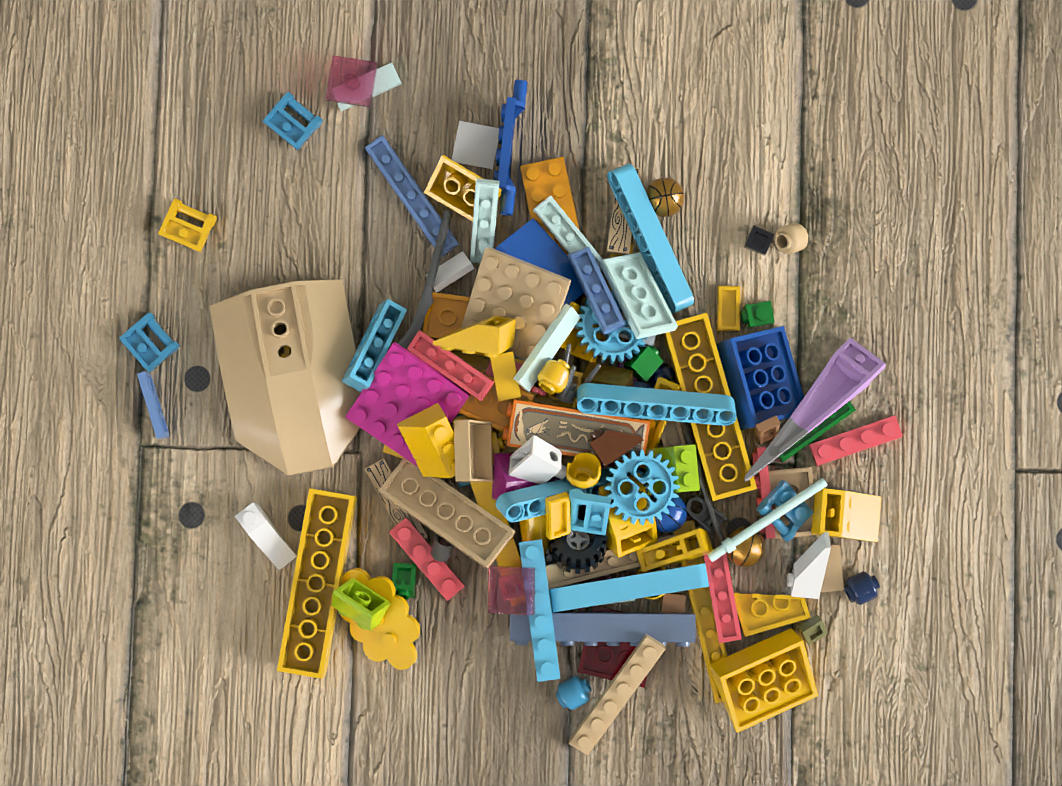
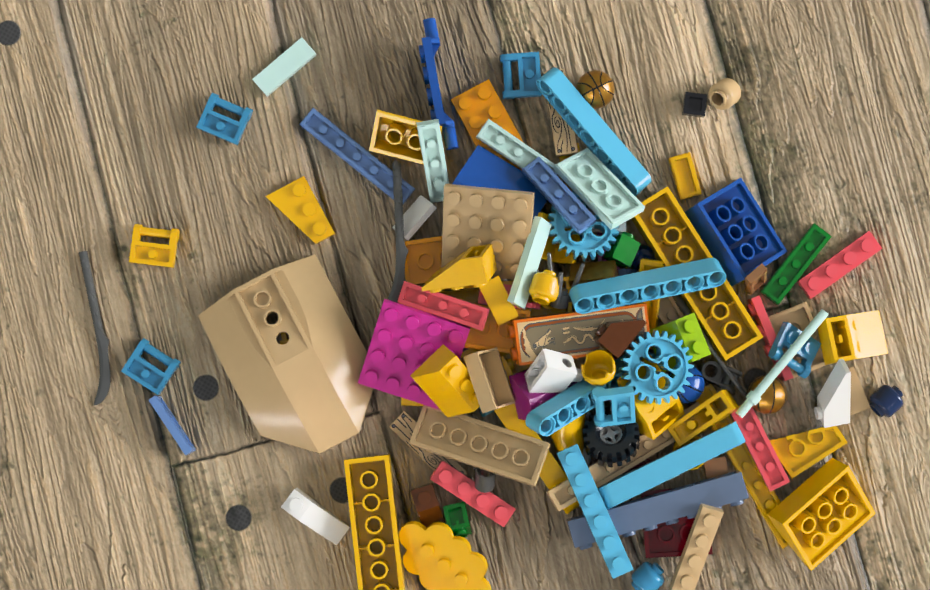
camera: 20 degrees left, 0 degrees up
clear pink plate [325,55,378,108] -> none
lime slope [332,578,391,631] -> none
medium azure brick [341,299,407,392] -> none
white sticker [452,121,499,170] -> none
clear pink plate [488,566,535,615] -> none
yellow tile [545,492,570,540] -> none
green bracket [741,301,775,329] -> none
lavender plate [745,338,885,481] -> none
olive plate [798,615,828,645] -> none
none -> dark grey piece [79,251,111,405]
none -> yellow wing [265,176,335,244]
none -> reddish brown slope [411,483,446,527]
none -> dark azure plate [500,52,542,100]

